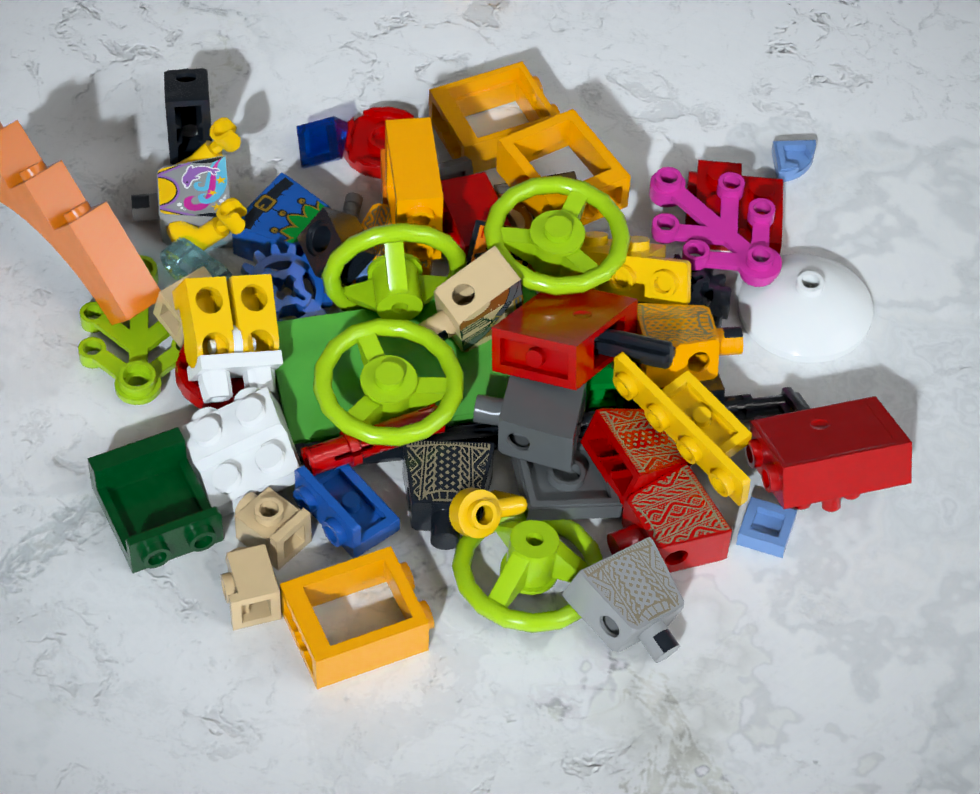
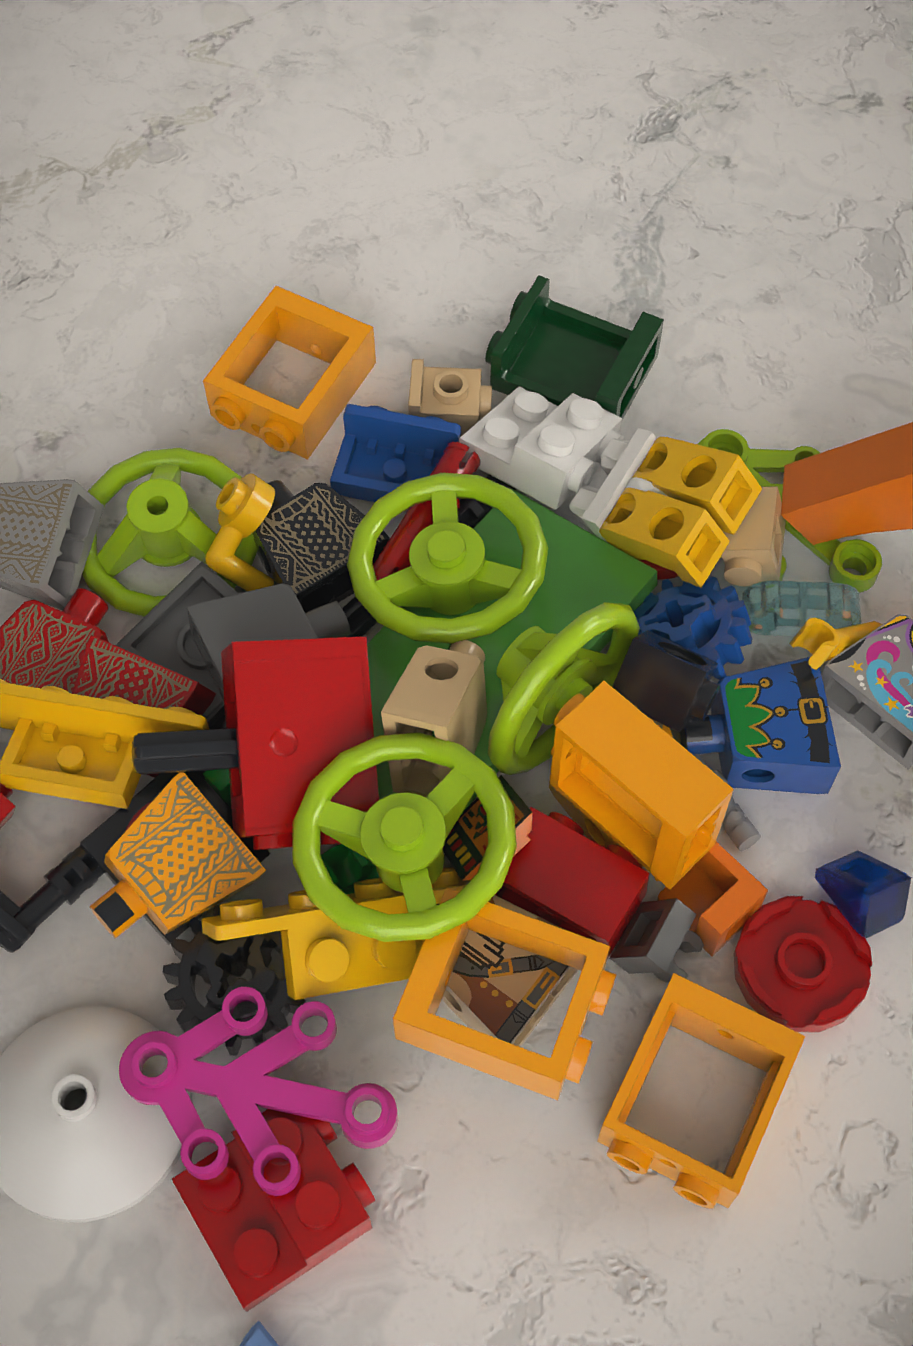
camera: 145 degrees right, 10 degrees up
tan brick [220,544,281,631] -> none

